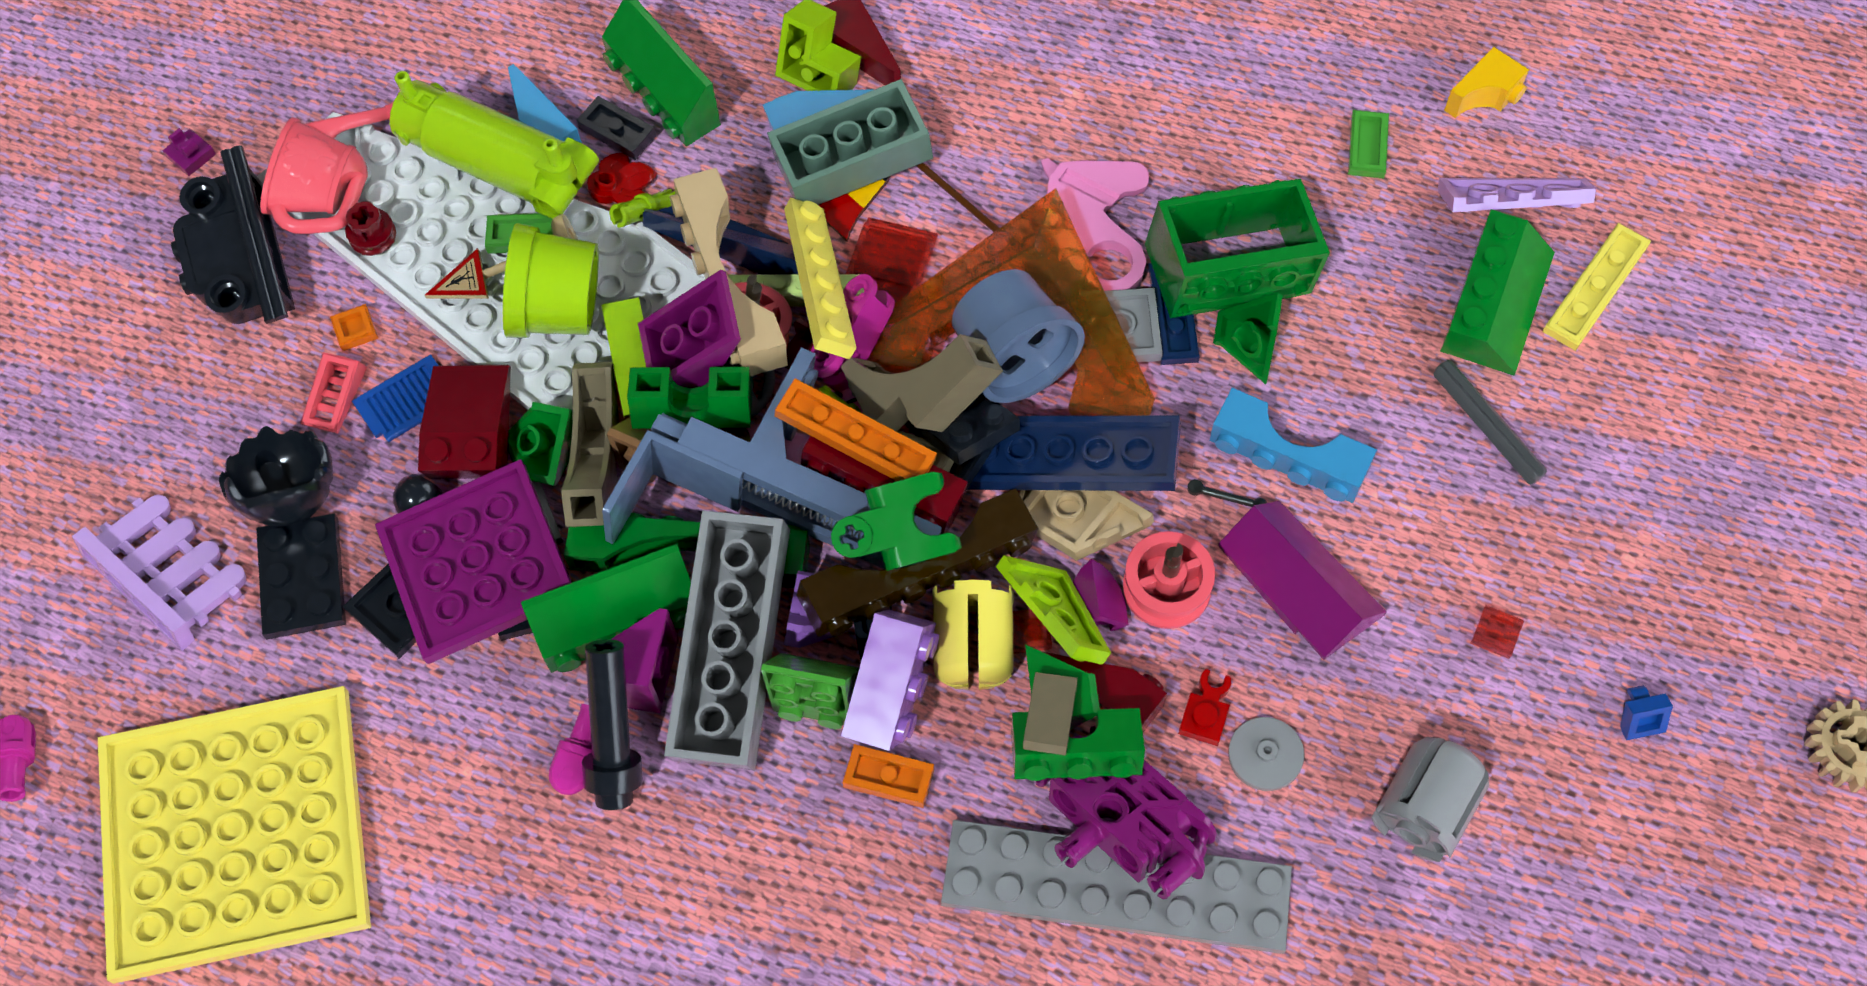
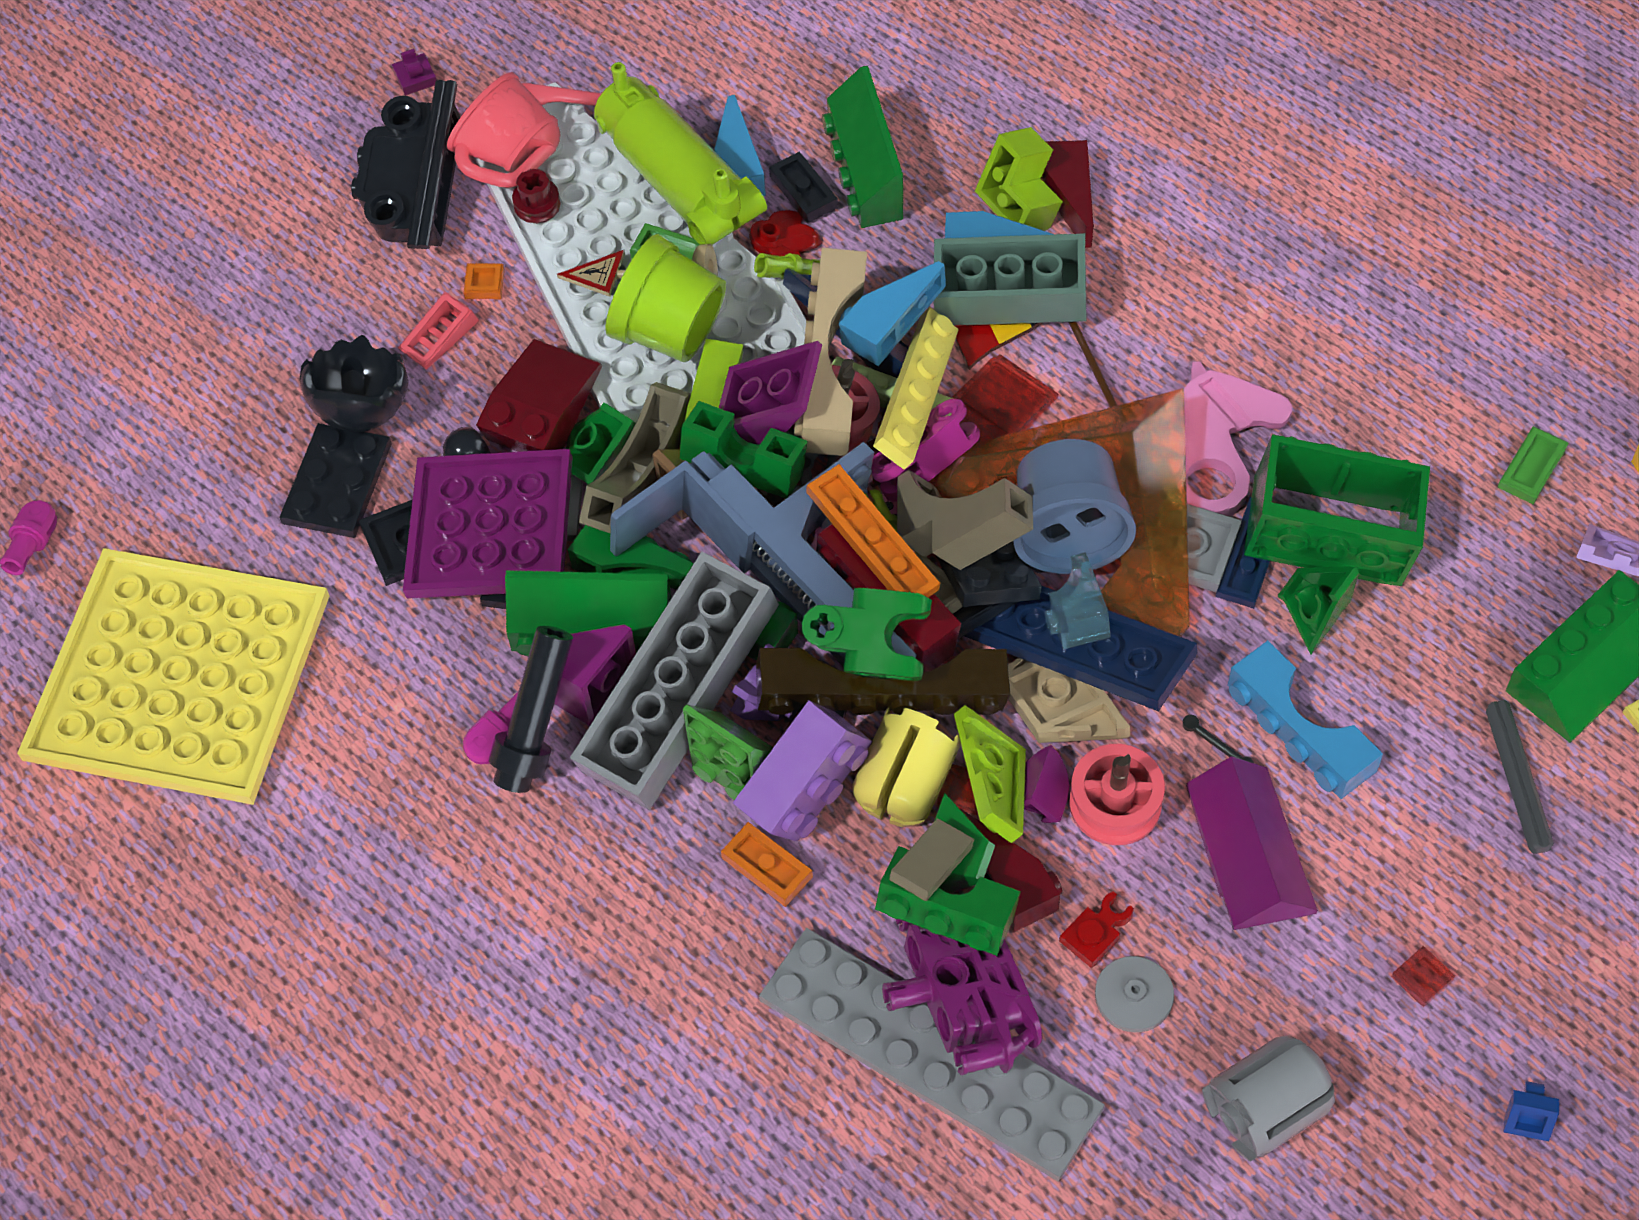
camera: 25 degrees right, 5 degrees down
lavender fence [72,495,246,651] -> none
blue window [352,354,439,442] -> none
none -> dark azure slope [839,261,946,366]
none -> clear light blue arch [1045,552,1111,649]

